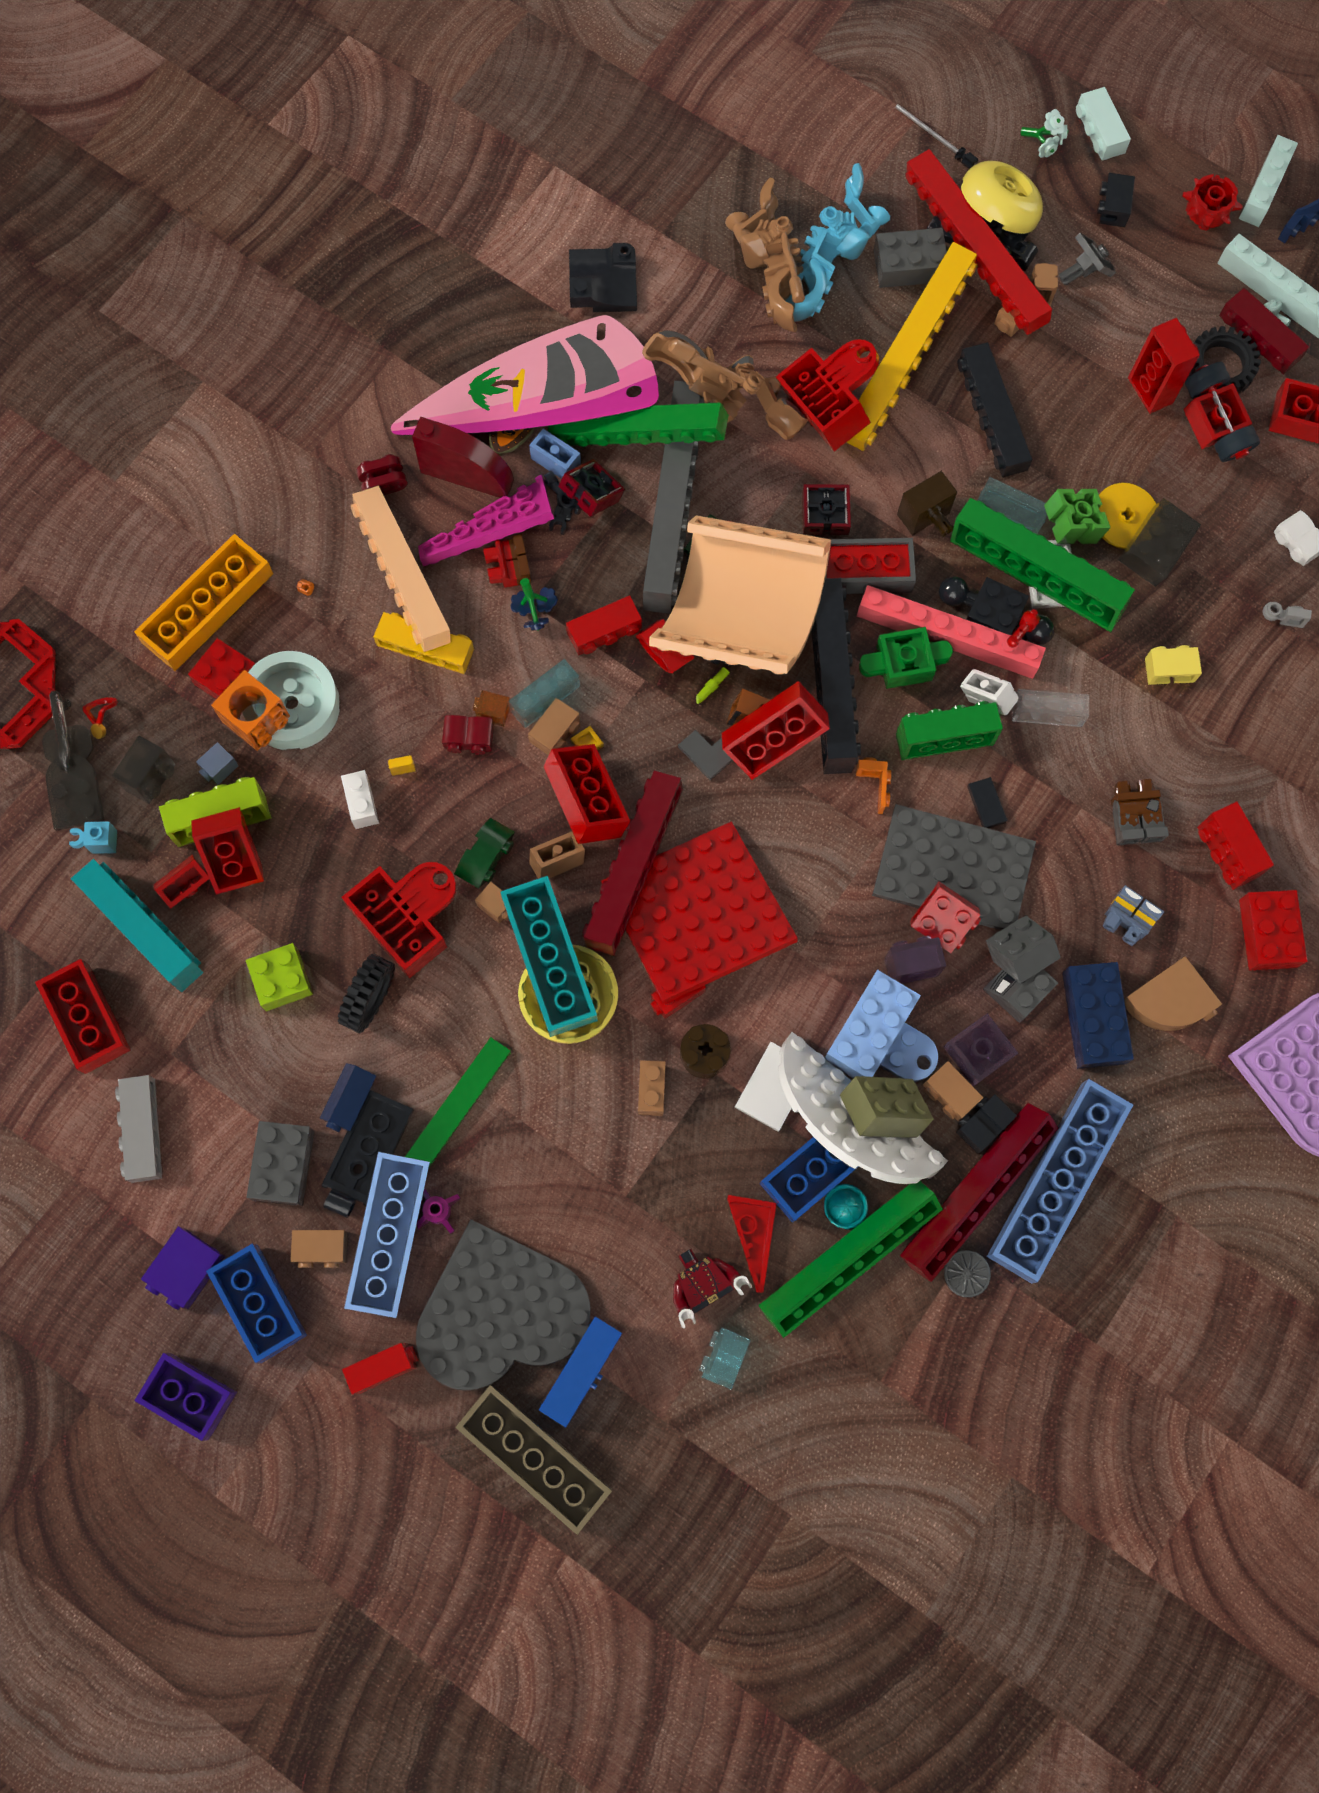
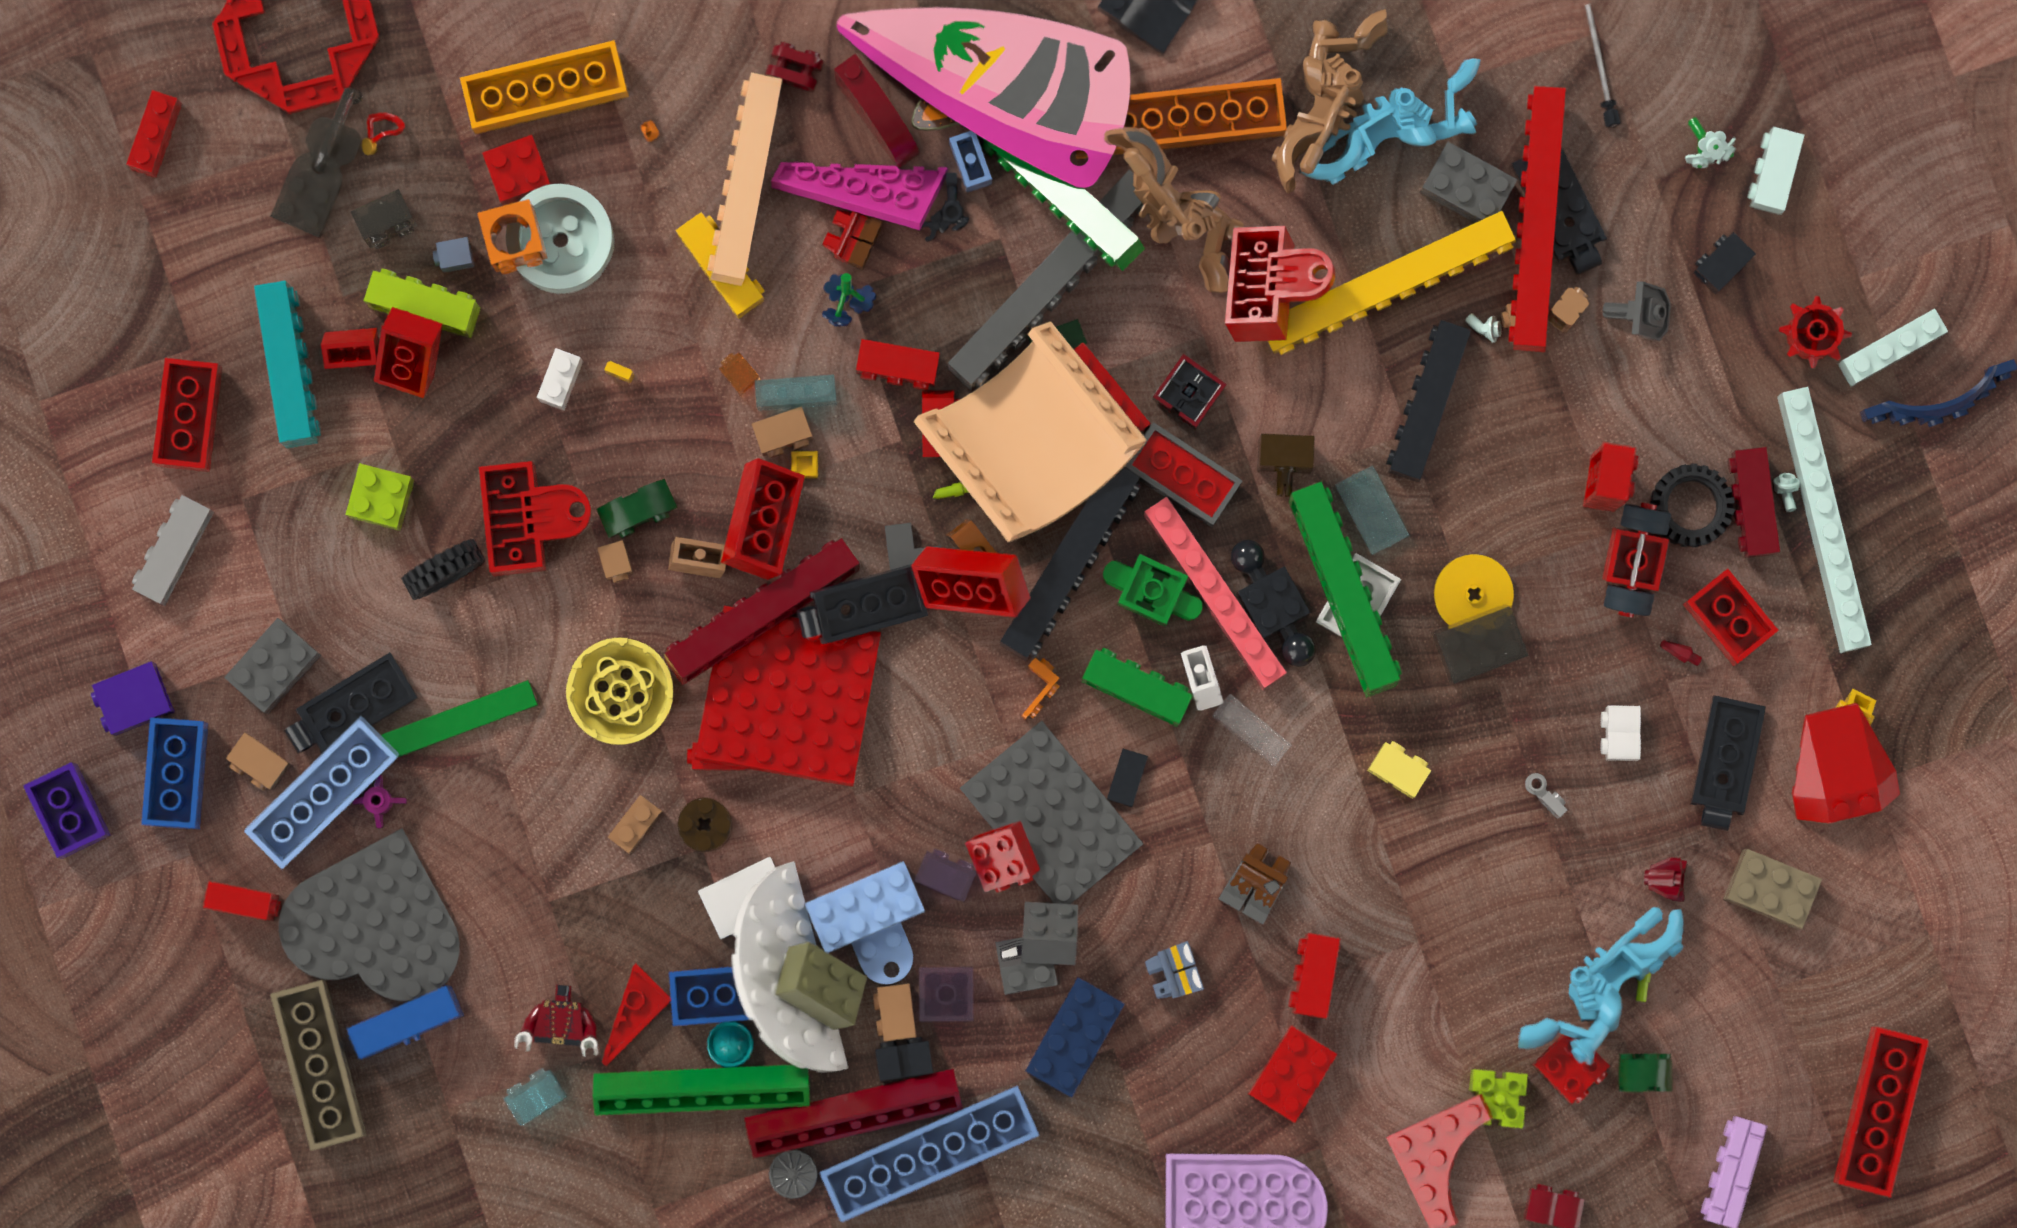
camera: 35 degrees right, 10 degrees up
medium azure brick [69,821,117,854] -> none
dark blue brick [320,1063,376,1132] -> none
dark red brick [442,715,494,755] -> none
teal brick [500,876,598,1037] -> none
piece [558,459,625,517] -> none
light yellow brick [961,161,1043,234] -> none
red piece [1007,609,1040,648] -> none
bright green brick [1044,489,1110,544] -> none
medium nougat brick [1124,956,1222,1031] -> none
none -> black hinge [797,564,928,644]
none -> orange brick [1075,78,1287,159]
none -> light aqua plate [1465,314,1502,342]
none -> dark red bar [1660,640,1702,666]

